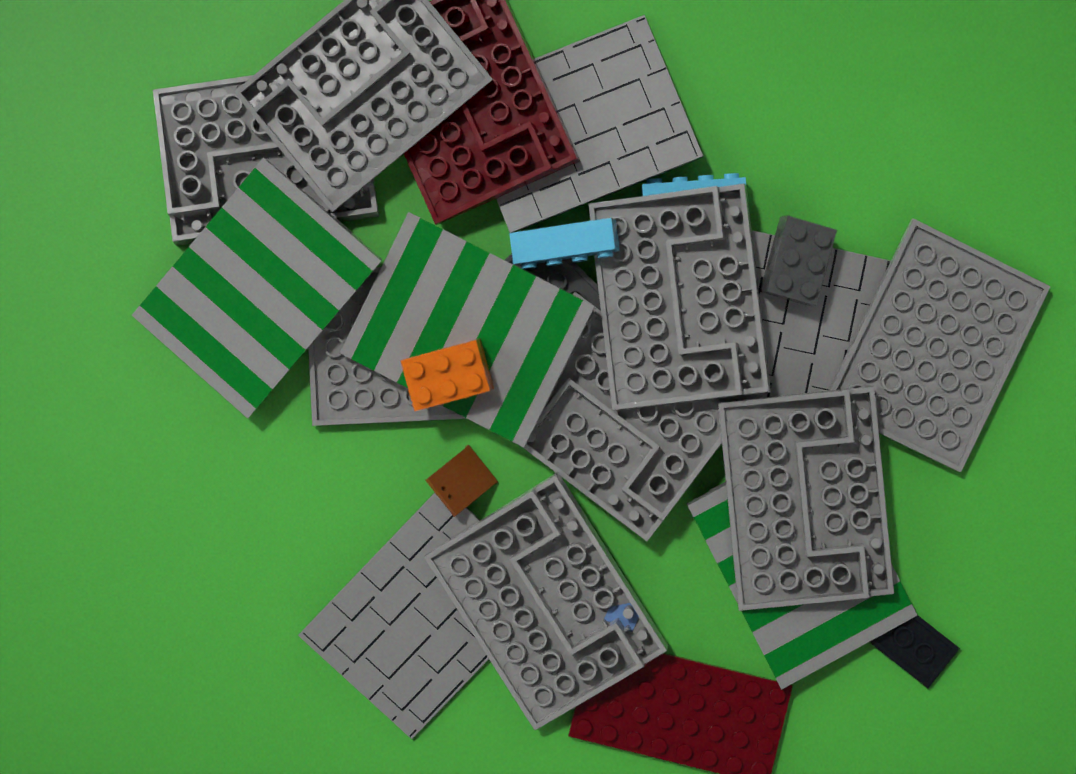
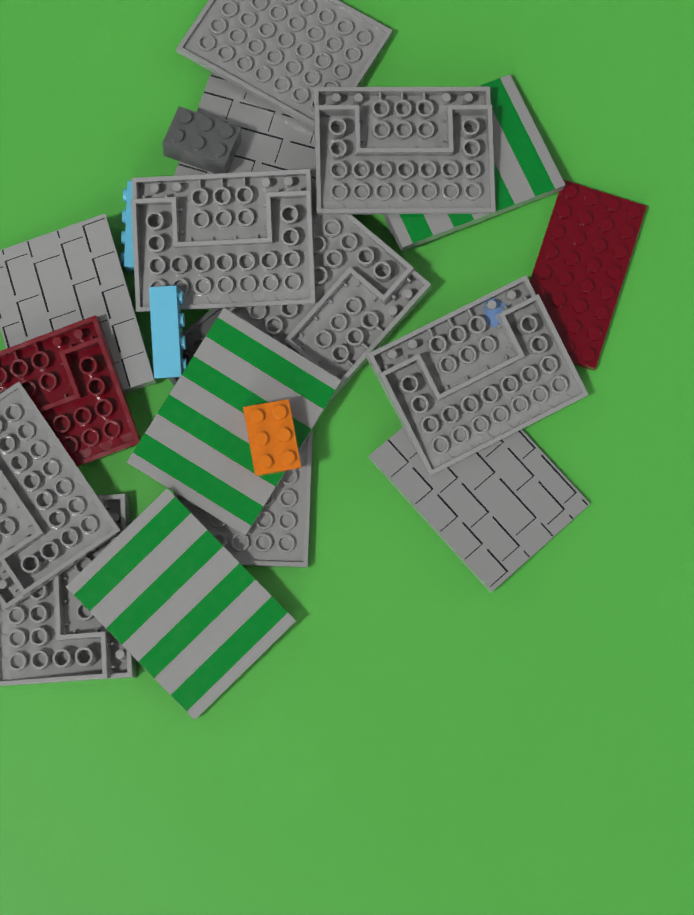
camera: 85 degrees left, 10 degrees down
dark orange container [425,445,498,517] -> none
black tile [869,615,960,688] -> none

